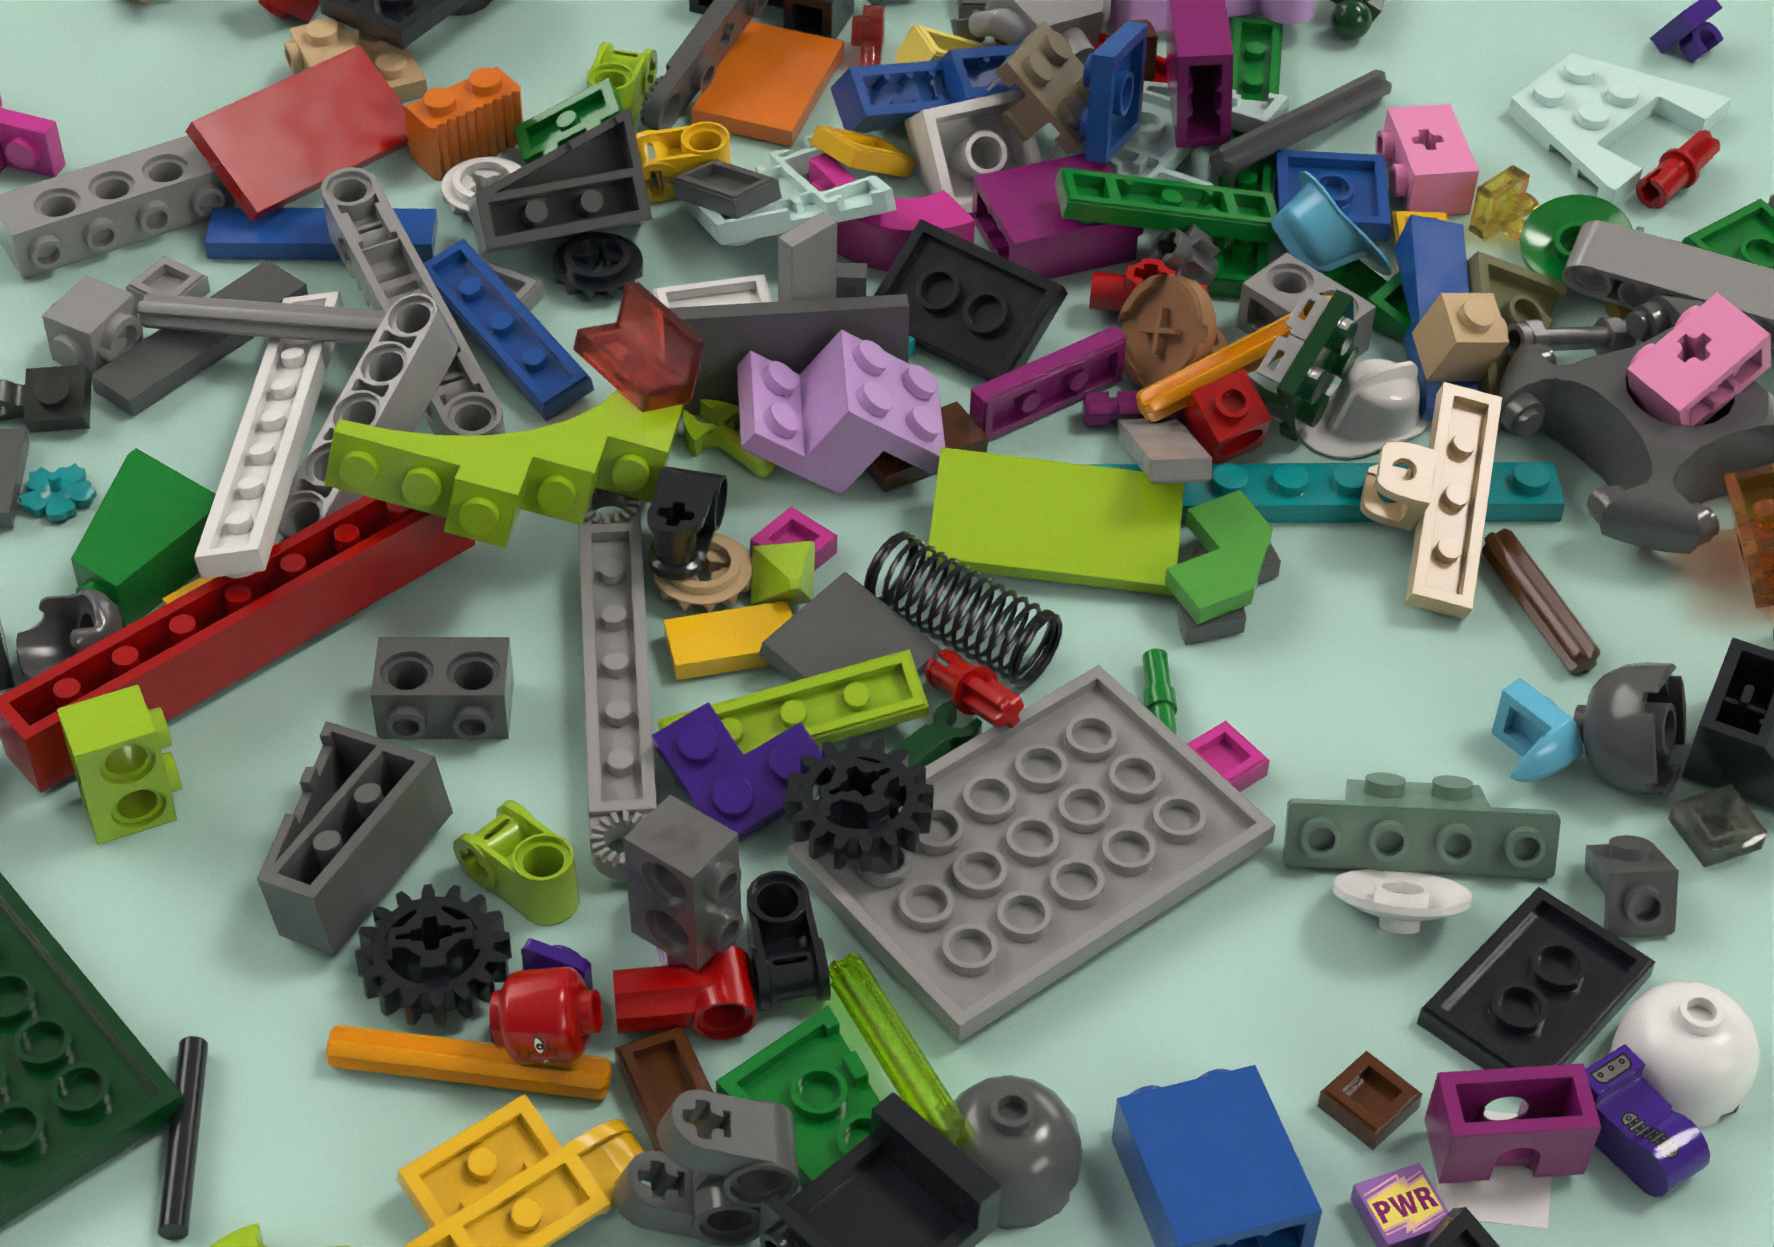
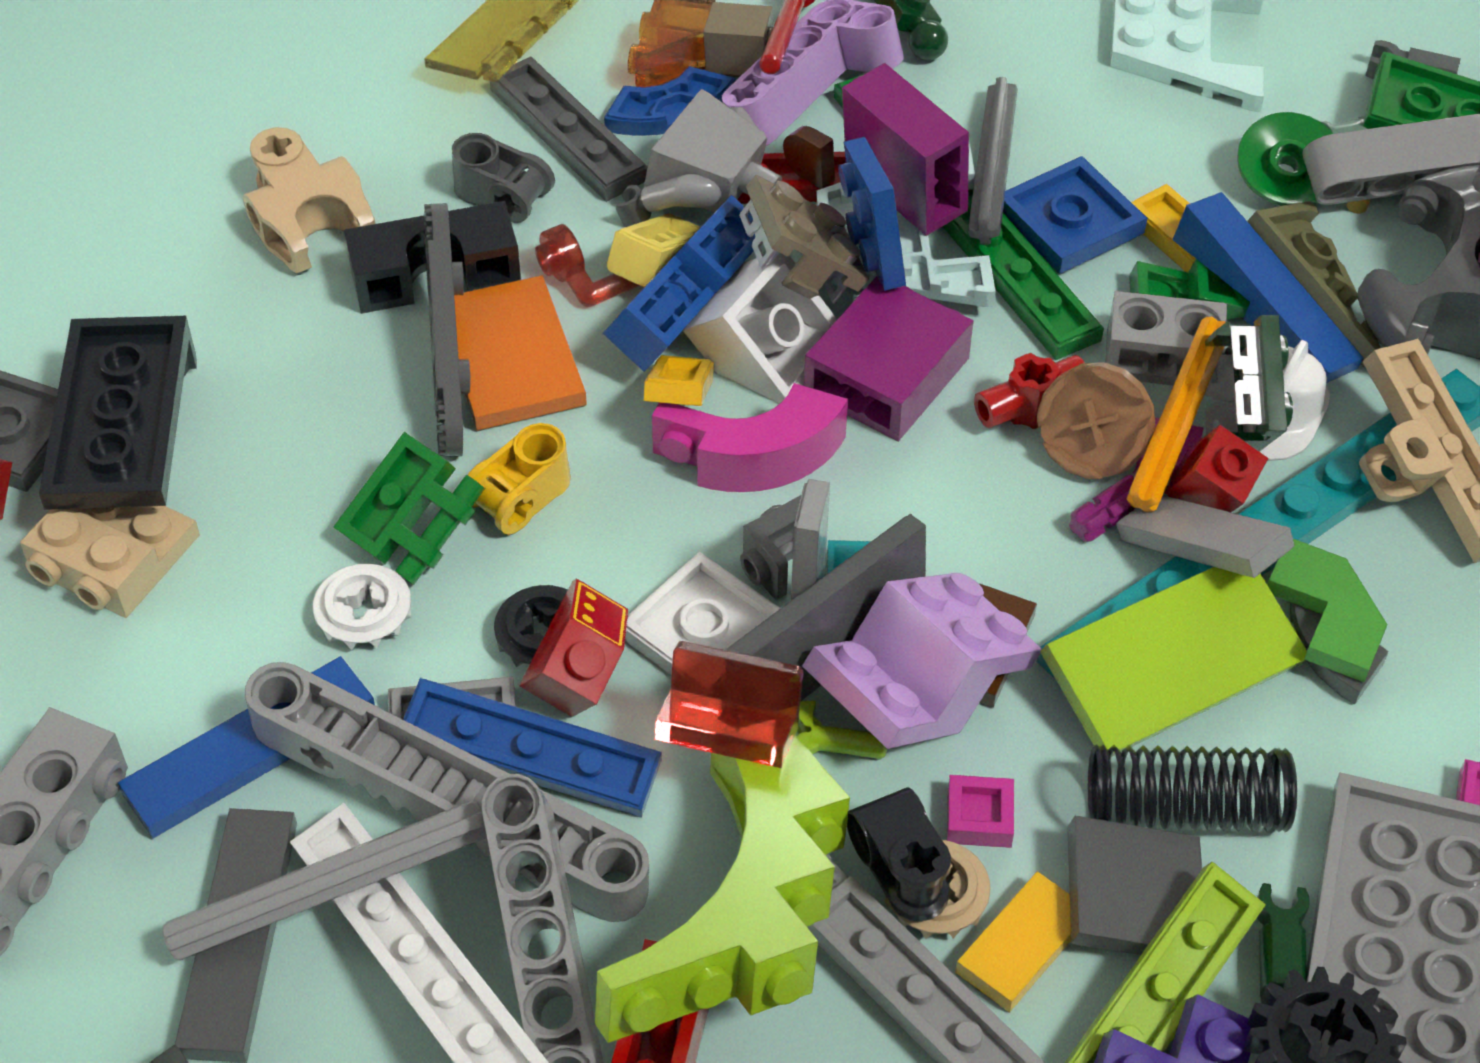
camera: 35 degrees left, 5 degrees up
light grey brick [42,276,143,374] -> none
light grey tile [126,256,210,306] -> none
tile [185,45,409,222] -> none
orange brick [403,66,524,181] -> none
dark grey wedge [468,107,653,255] -> none
lime piece [586,42,658,126] -> none
dark grey tile [671,159,782,219] -> none
light aqua wing [687,133,897,246] -> none
lime slope [751,541,815,606] -> none
black tile [874,219,1068,381] -> none
red axle [925,649,1024,728] -> none
magenta tile [969,325,1127,441] -> none
green plate [1054,167,1279,244] -> none
green piece [1142,648,1177,734] -> none
flat silver gear [1149,224,1220,287] -> none
medium azure piece [1271,171,1392,275] -> none
bright pink brick [1375,104,1479,216] -> none
tan brick [1412,293,1509,382] -> none
clear yellow tile [1468,165,1539,241] -> none
flat silver bar [1504,317,1636,358] -> none
red axle [1636,130,1720,209] -> none
none -> red slope [519,578,629,717]

